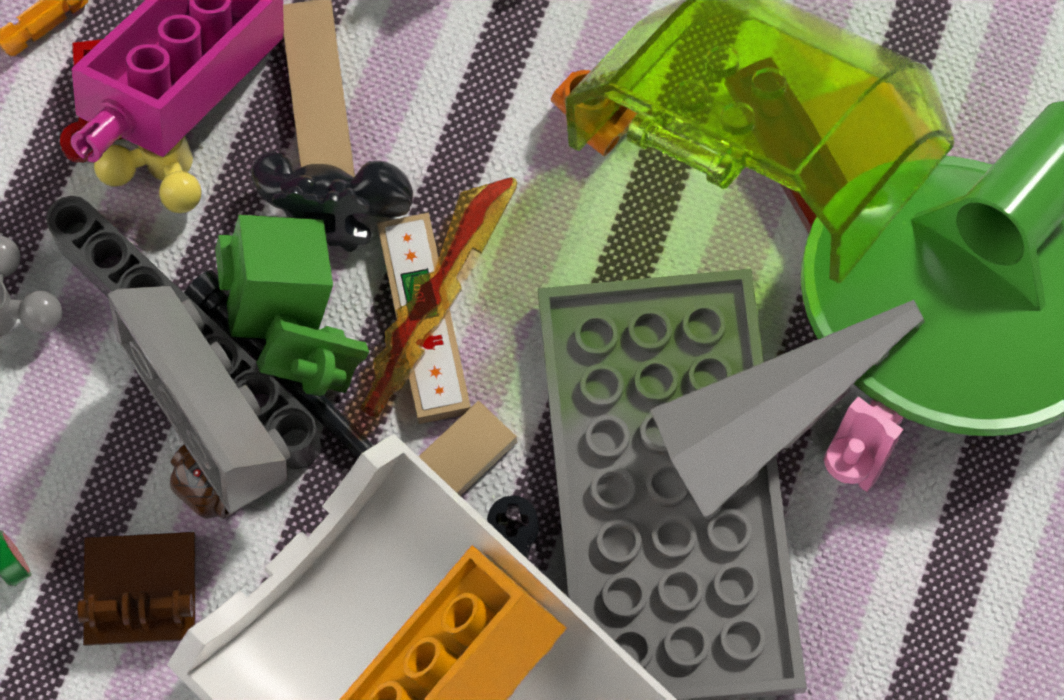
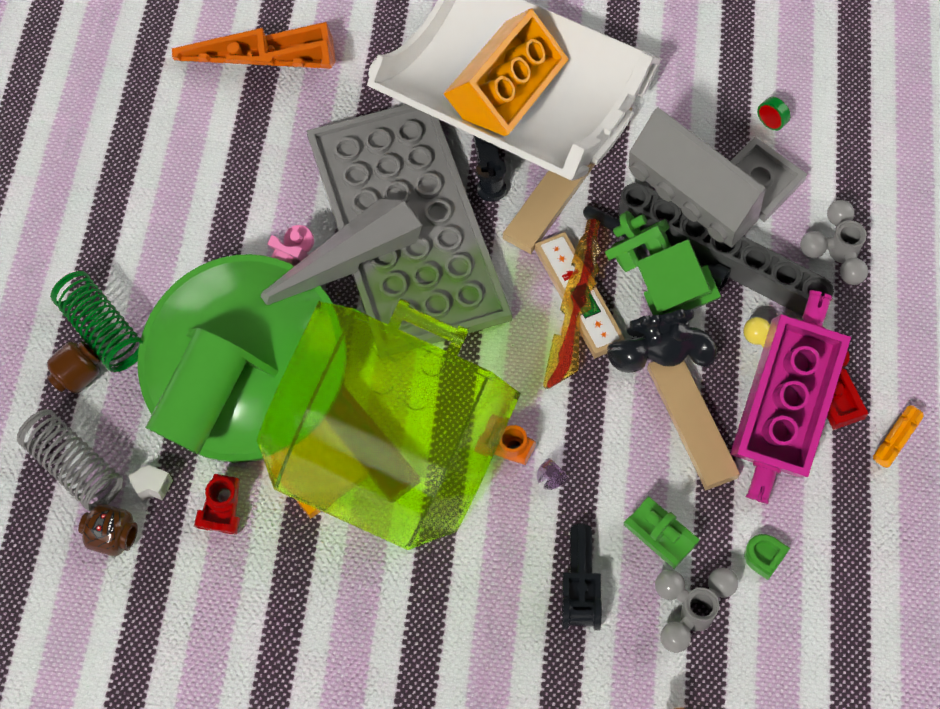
camera: 165 degrees right, 5 degrees down
reddish brown hinge [77,532,196,646] -> none
none -> red plate [194,474,240,535]
none -> clear purple hinge [536,458,568,490]
none -> light grey plate [730,137,807,222]

